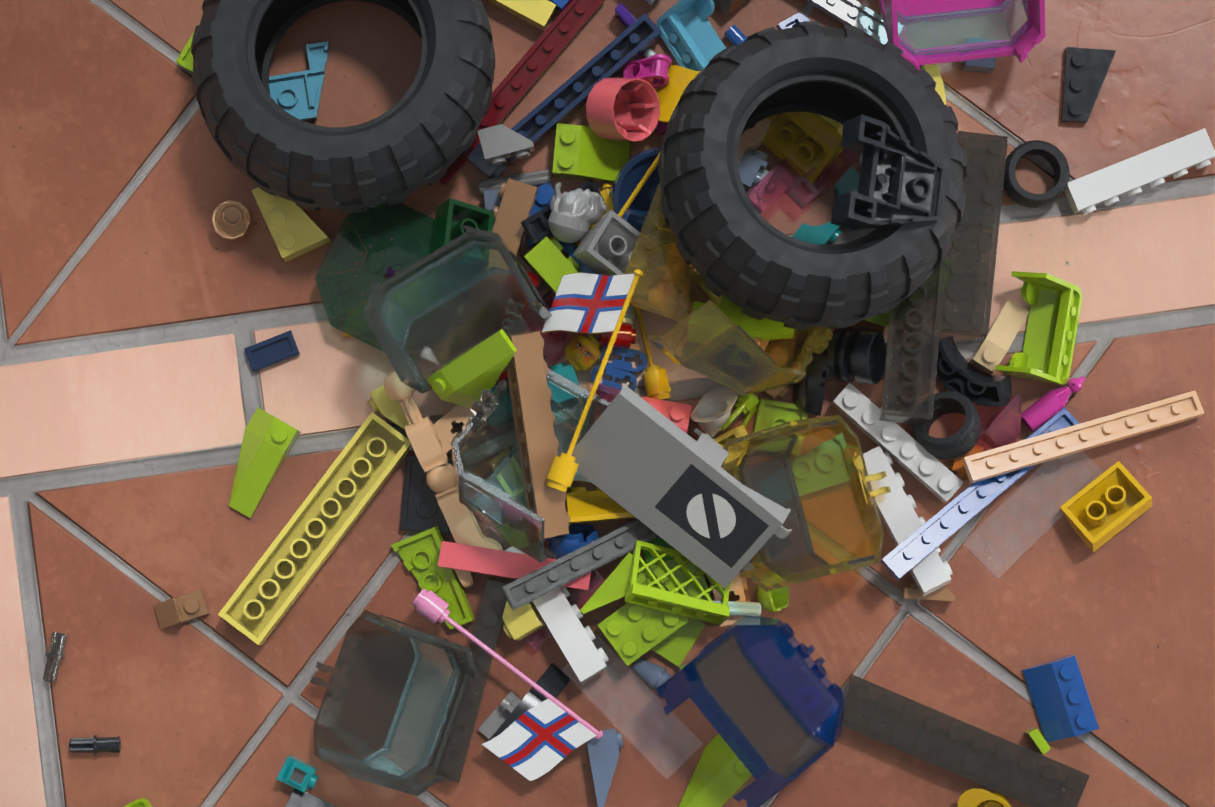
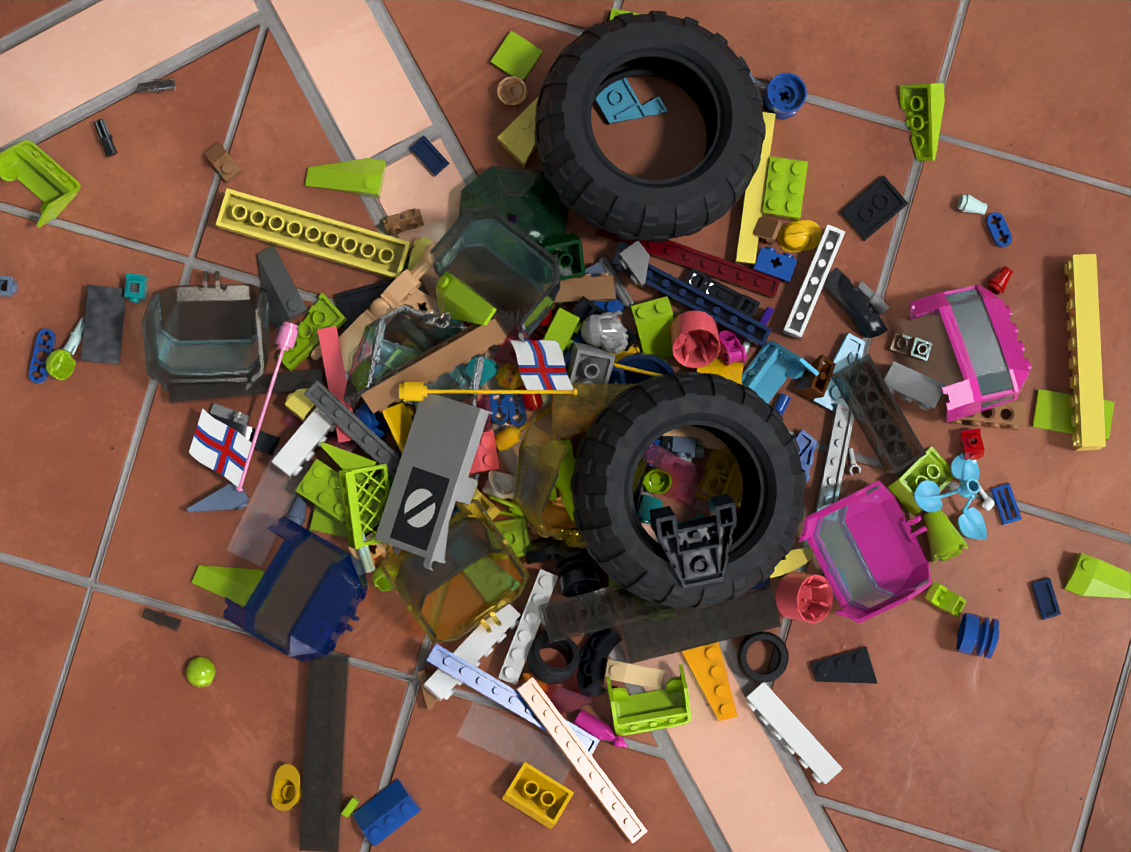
camera: 70 degrees right, 0 degrees up
none -> dark grey wedge [257,245,309,330]
none -> medium nougat hinge [383,208,424,236]
none -> lime tile [490,31,543,81]
none -> lime hair [642,466,672,494]
none -> light orange wing [681,641,738,721]
none -> black slope [685,268,760,318]
none -> coral piece [776,571,833,623]

